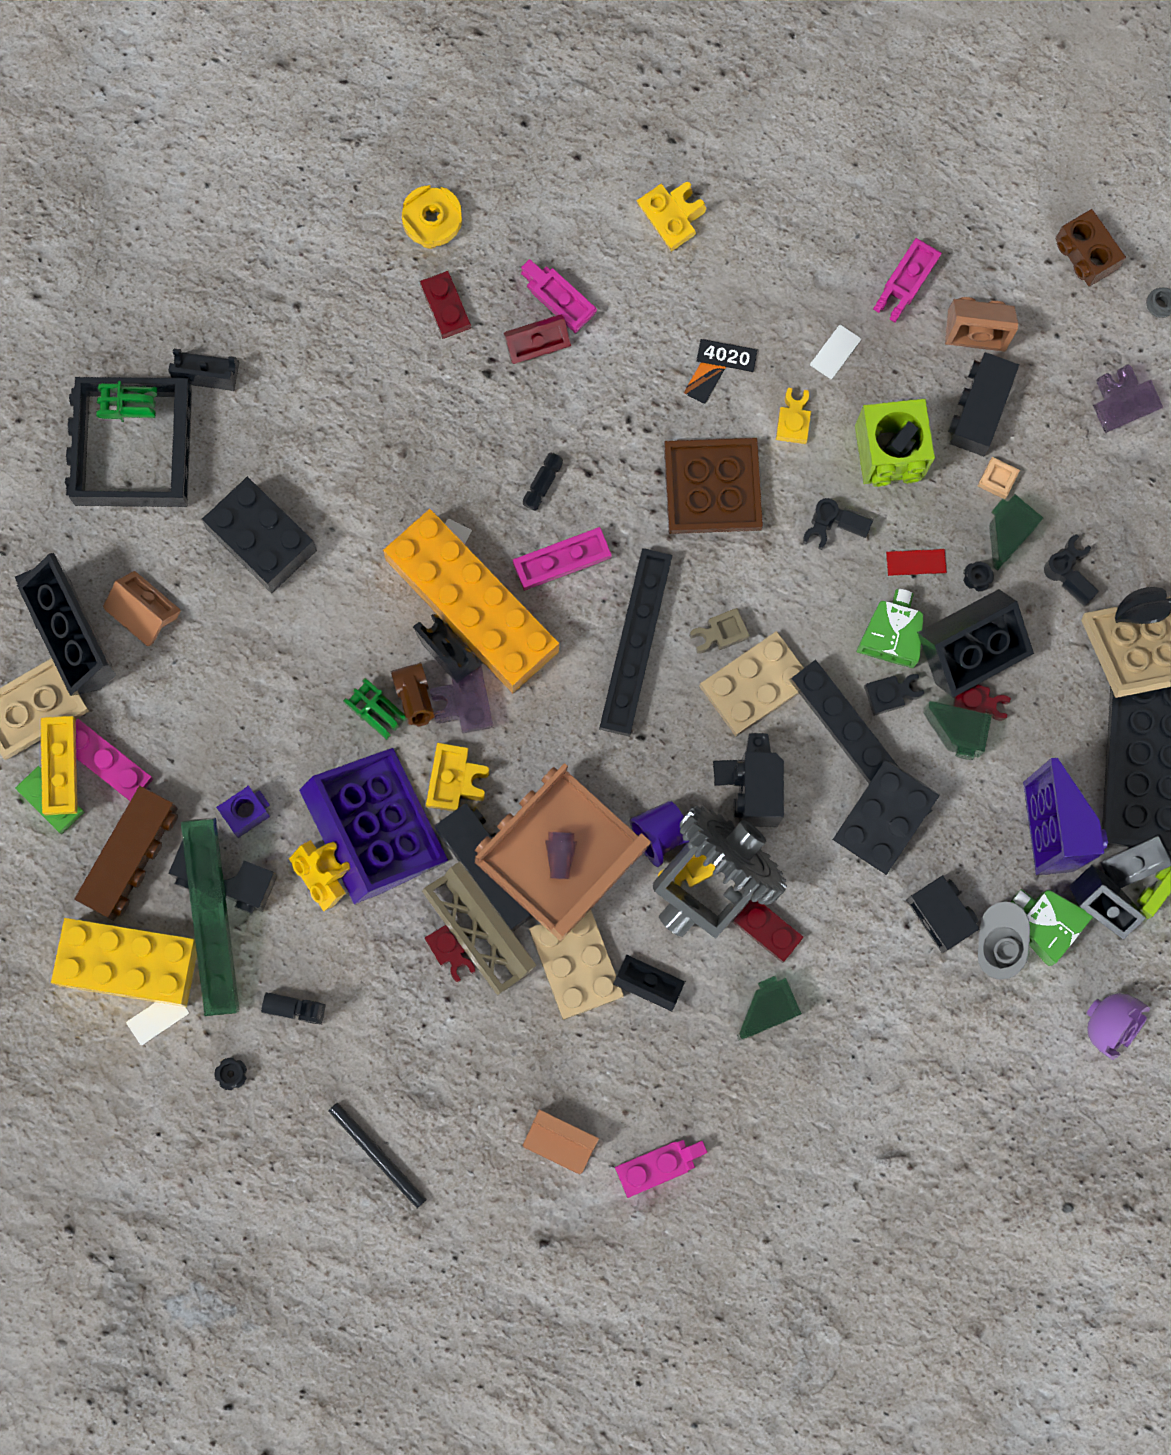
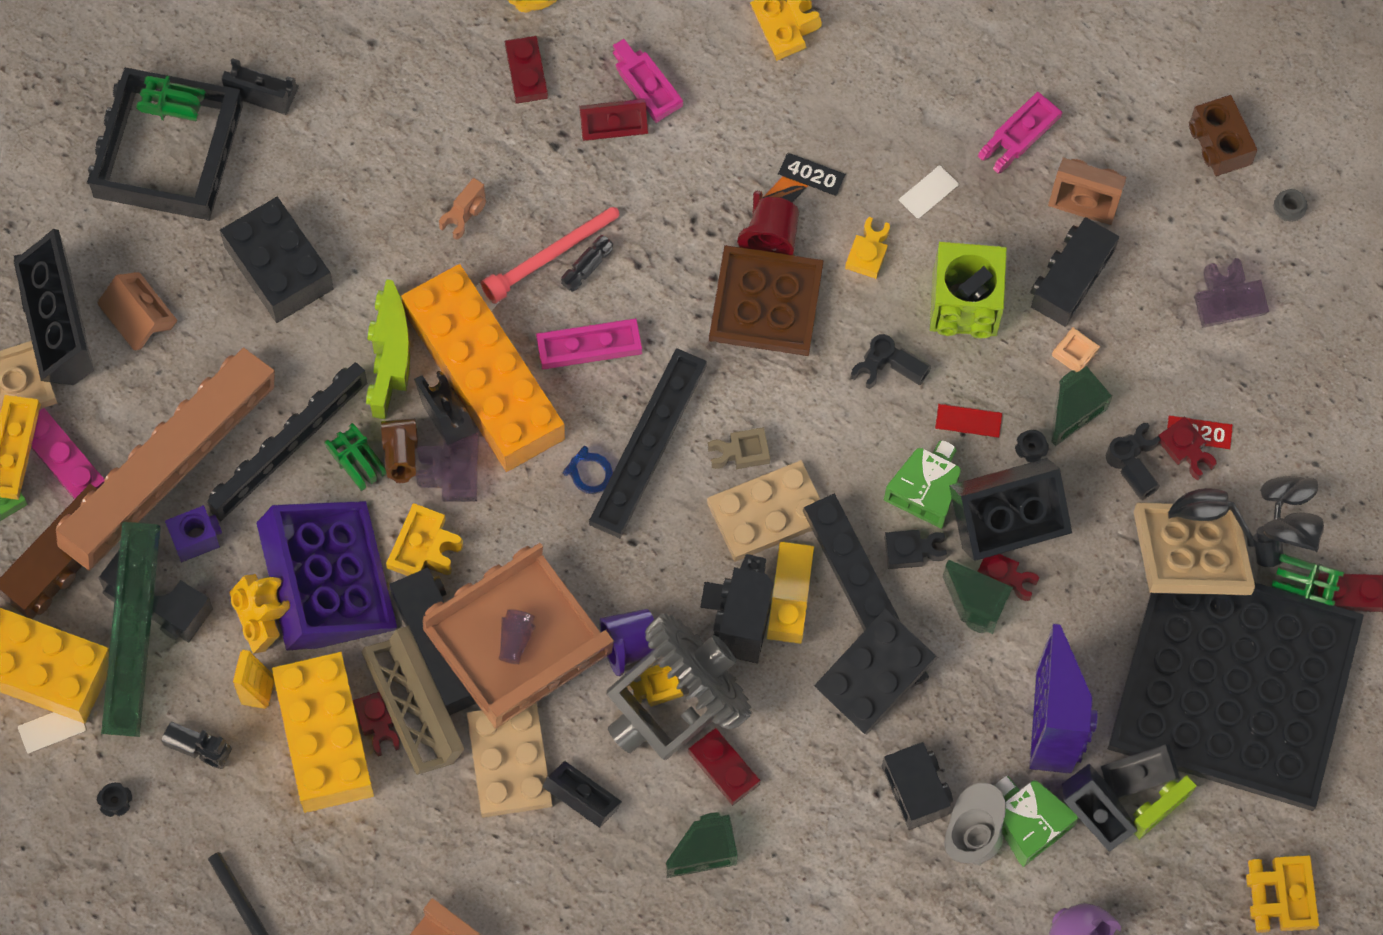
camera: 15 degrees right, 10 degrees down
none -> nougat brick [56,347,275,571]
none -> black plate [207,362,367,522]
none -> yellow slope [233,649,275,709]
none -> yellow brick [272,652,374,813]
none -> lime slope [366,279,410,420]
none -> nougat plate [439,178,486,240]
none -> coral piece [480,207,620,304]
none -> clear blue piece [562,446,613,494]
none -> dark red hat [737,191,799,255]
none -> yellow slope [767,542,814,644]
none -> dark red plate [1158,416,1217,480]
none -> red sticker [1167,415,1233,449]

